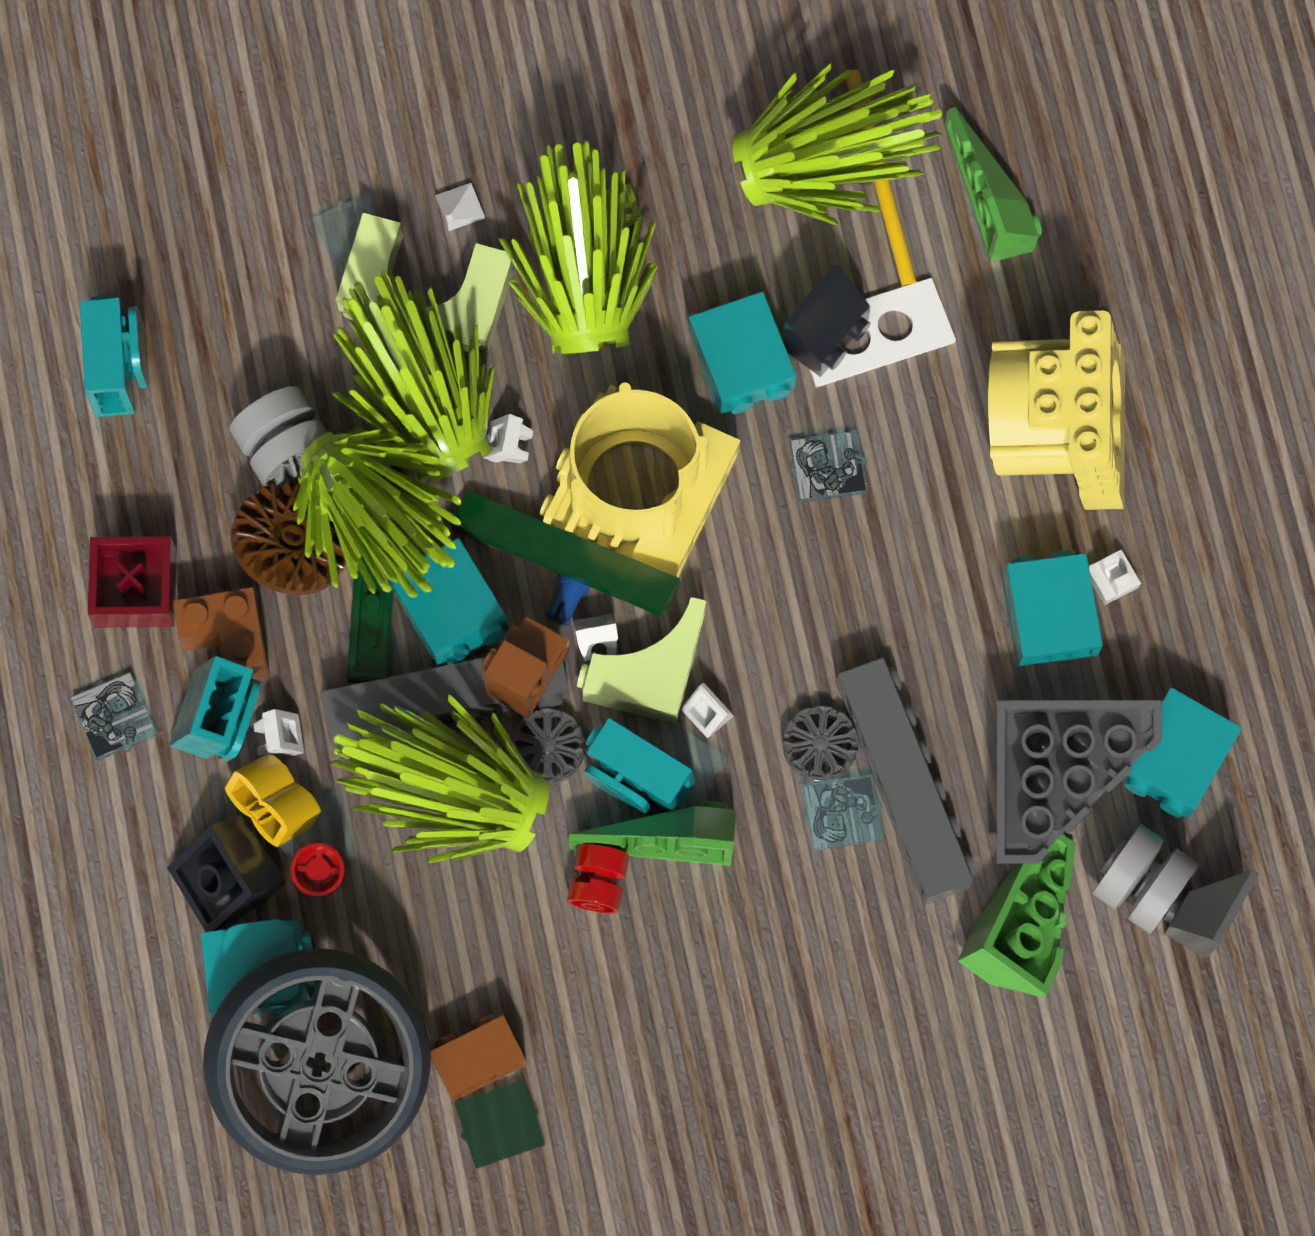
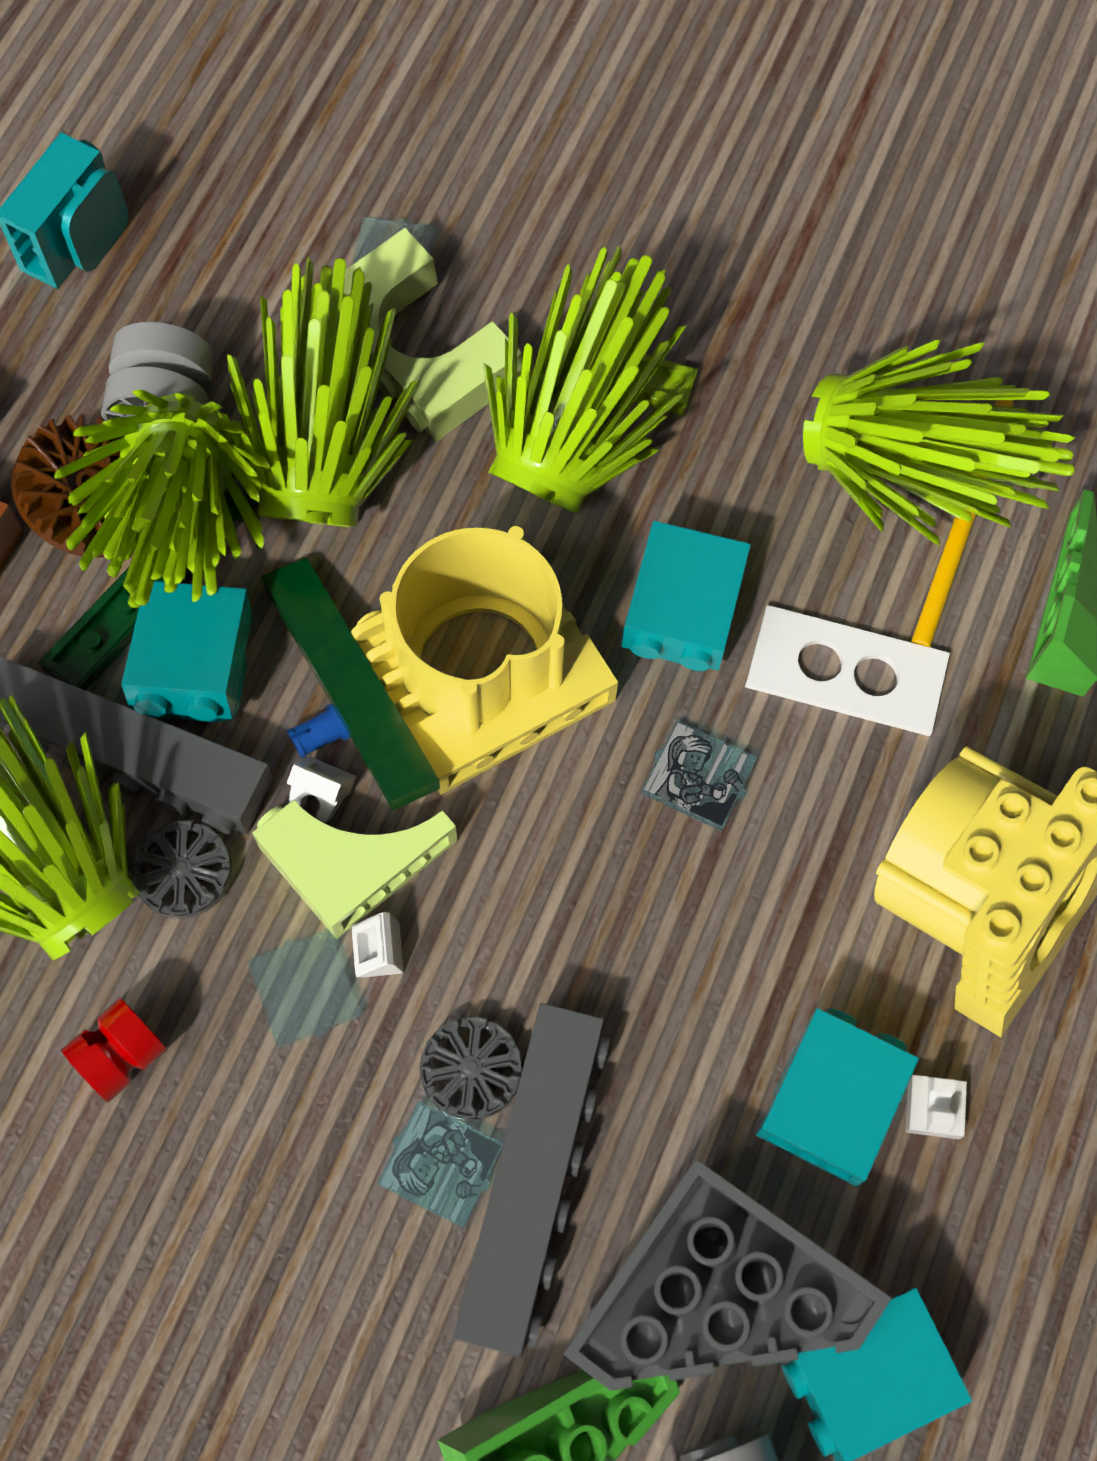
camera: 35 degrees right, 5 degrees down
white slope [435,183,485,231] -> none
dark orange brick [481,616,569,719] -> none
white tile [484,414,533,463] -> none
bright green wedge [568,802,736,866] -> none
teal brick [583,718,696,817] -> none
black slope [784,264,871,377] -> none

